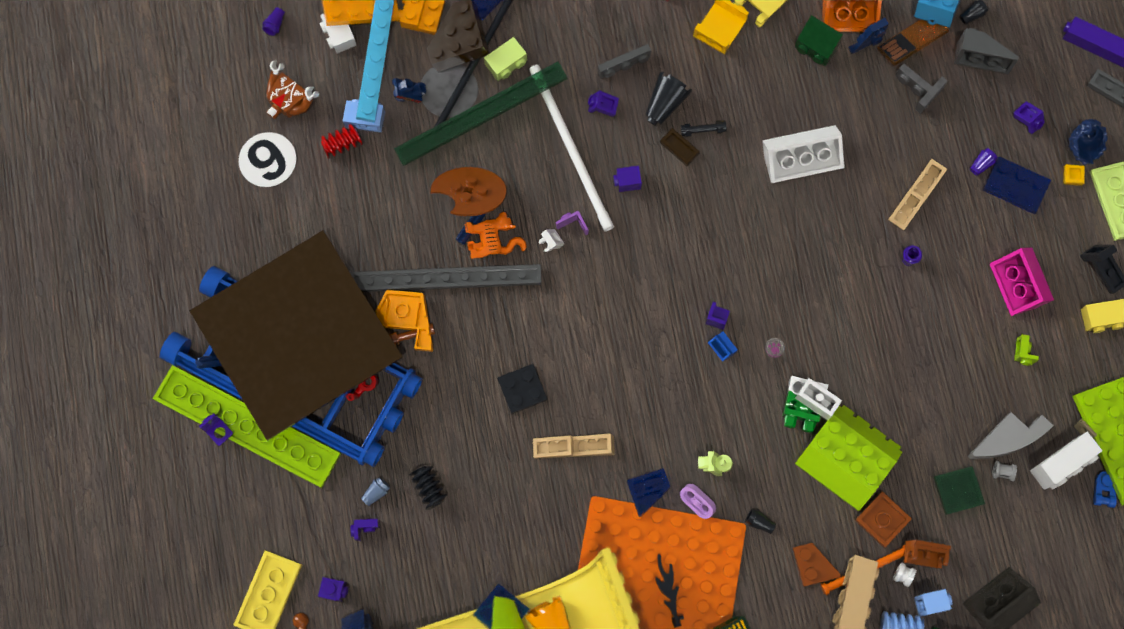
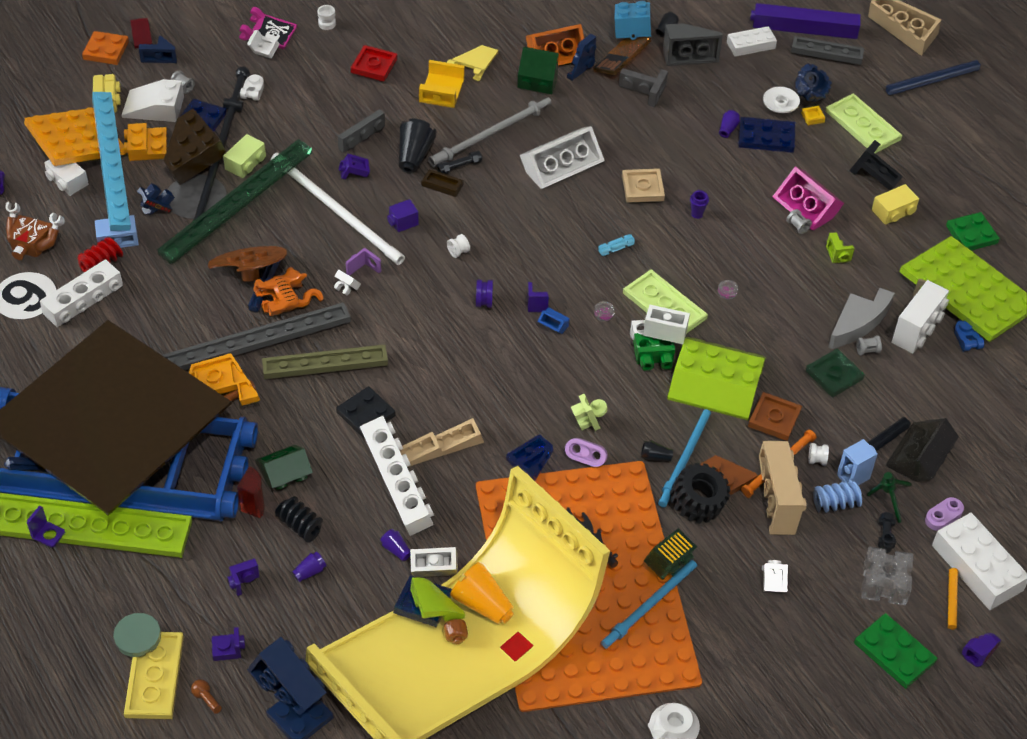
camera: 25 degrees left, 25 degrees down
red plate [347,374,378,401] -> none
sand blue cone [361,477,390,506] -> none
tan slope [888,159,947,231] -> none
dark orange hinge [904,540,951,569] -> none
dark purple bracket [1013,101,1045,134] -> none
none -> white brick [40,259,123,327]
none -> sand green tile [113,613,161,657]
none -> clear red brick [237,466,265,519]
none -> dark green slope [255,444,313,490]
none -> olive plate [262,344,388,379]
none -> dark purple cone [292,551,327,582]
none -> white brick [360,416,434,536]
none -> dark purple cone [380,529,411,562]
none -> white brick [410,547,458,577]
none -> light grey bar [428,97,551,168]
none -> white wheel [447,234,470,258]
none -> dark purple wheel [476,280,493,308]
none -> medium azure axle [598,234,635,256]
none -> tan plate [622,169,665,203]
none -> yellowish green tile [623,269,708,334]
none -> dark azure bar [658,409,711,507]
none -> black tyre [670,463,730,523]
none -> clear tile [718,280,738,299]
none -> white piece [727,26,777,57]
none -> white dish [763,87,800,113]
none -> light grey bush [786,209,812,234]
none -> black axle [867,417,911,451]

